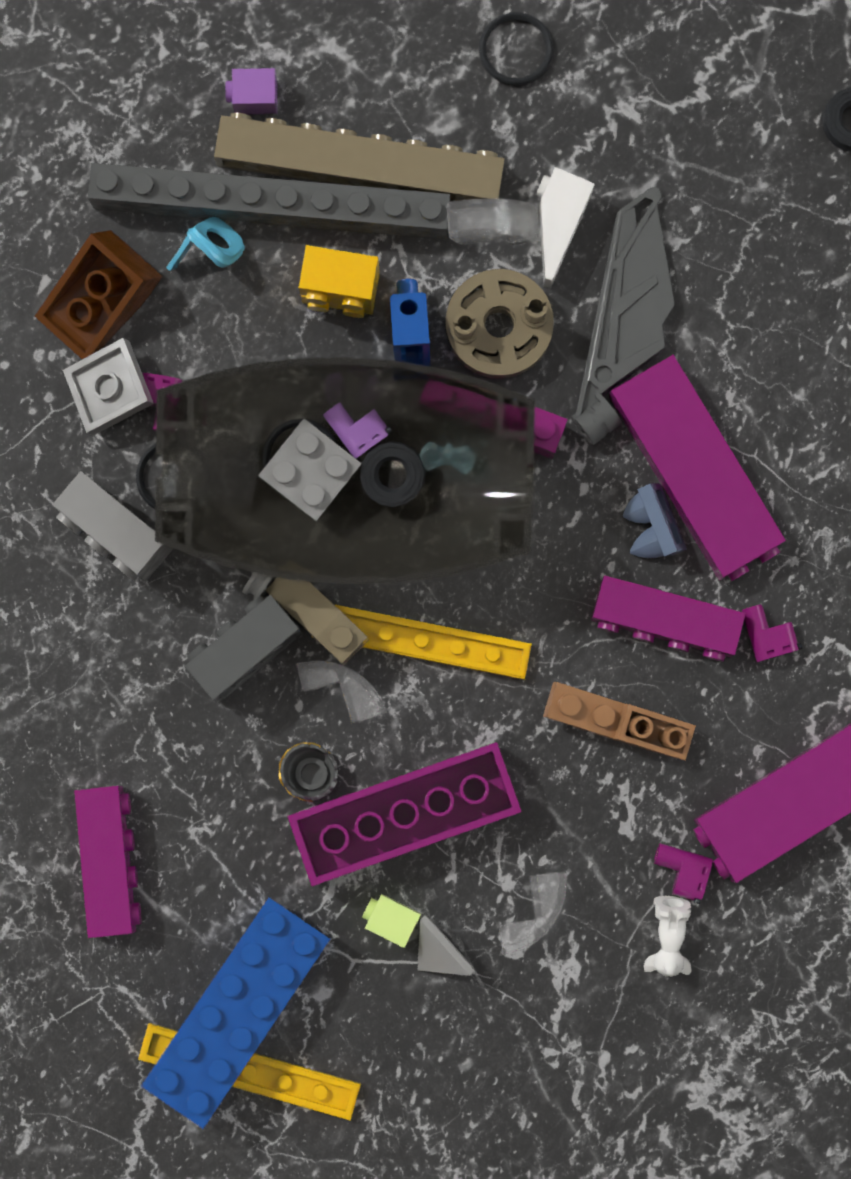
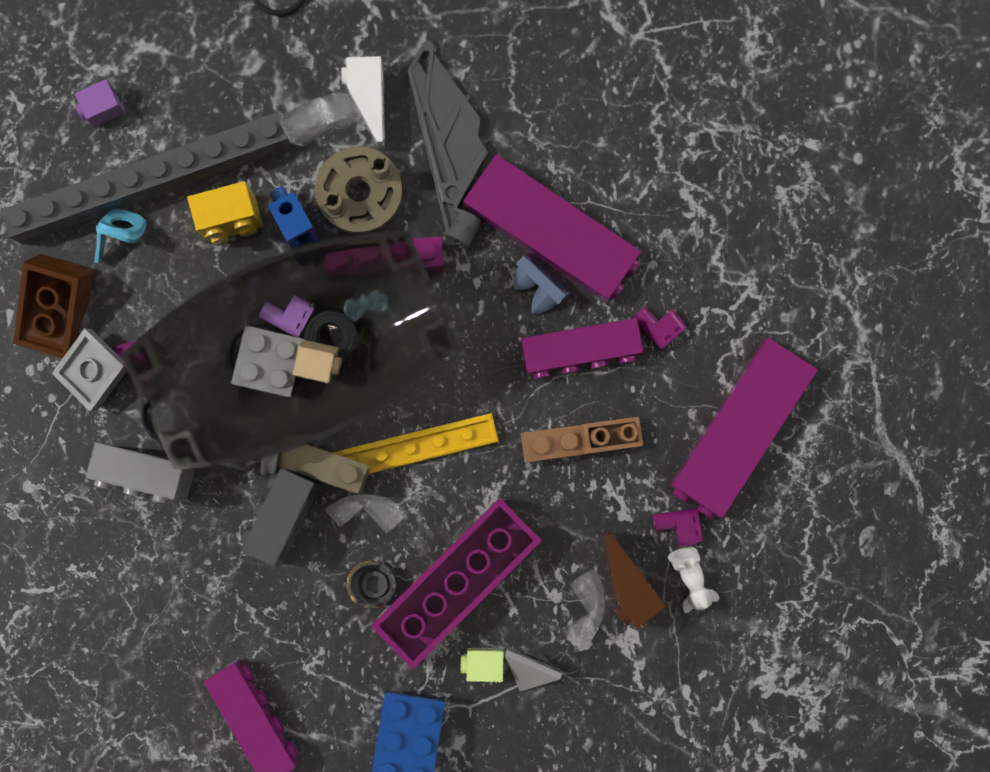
camera: 30 degrees left, 0 degrees up
dark tan brick [214,113,504,209] -> none
none -> tan brick [293,340,342,383]
none -> reddish brown slope [601,532,666,629]

